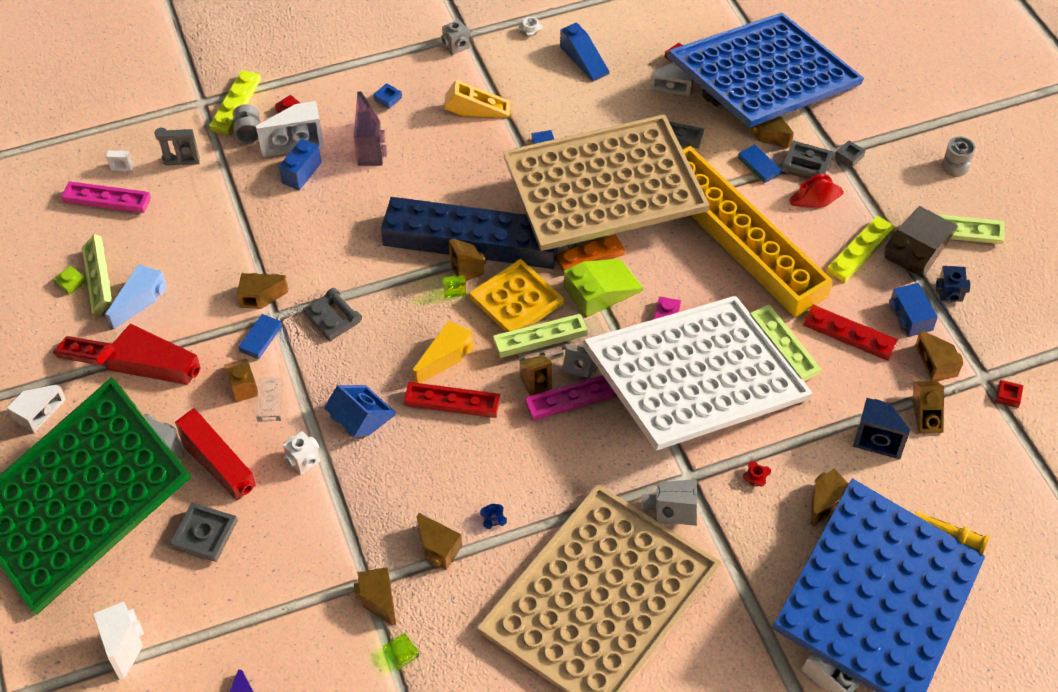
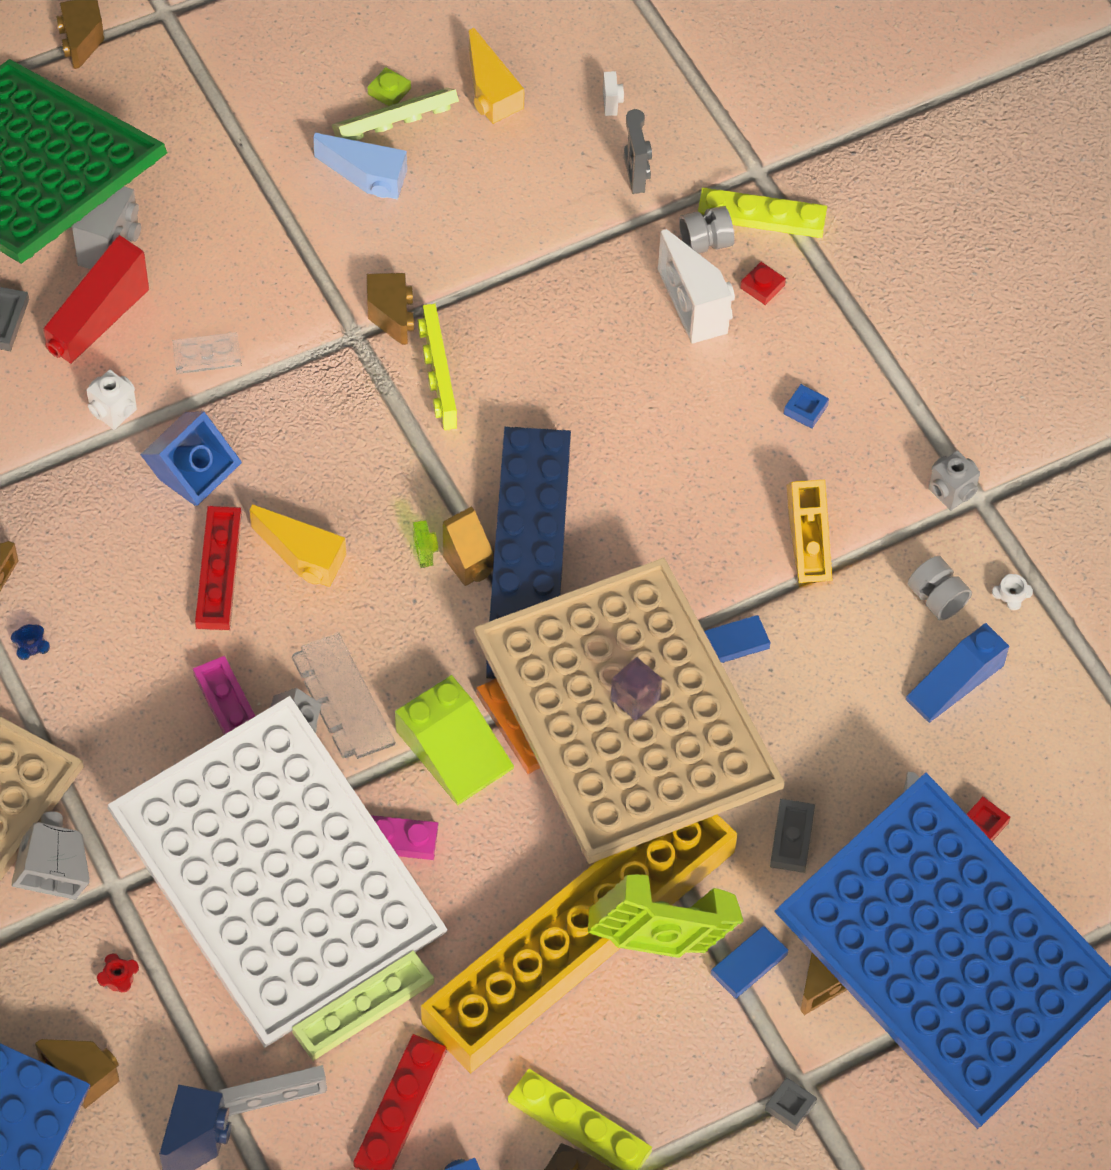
camera: 80 degrees right, 5 degrees up
white slope [7,385,66,433] -> none
red tile [53,336,115,366] -> none
dark pink plate [61,181,151,213] -> none
red slope [104,323,201,385] -> none
pearl gold slope [224,358,259,403] -> none
blue tile [238,314,282,359] -> none
blue brick [278,139,322,190] -> none
dark grey plate [303,288,362,341] -> none
slope [354,91,387,166] -> none
yellow plate [469,259,564,332] -> none
yellowish green plate [493,314,588,358] -> none
pearl gold slope [519,355,552,396] -> none
dark grey plate [782,140,833,178] -> none
red hat [789,174,844,208] -> none
none -> light grey tile [215,1065,327,1116]
none -> neon yellow plate [417,303,457,430]
none -> yellow slope [469,28,524,124]
none -> lime plate [588,874,744,958]
none -> brick [610,657,662,721]
none -> light grey wheel [908,556,972,620]

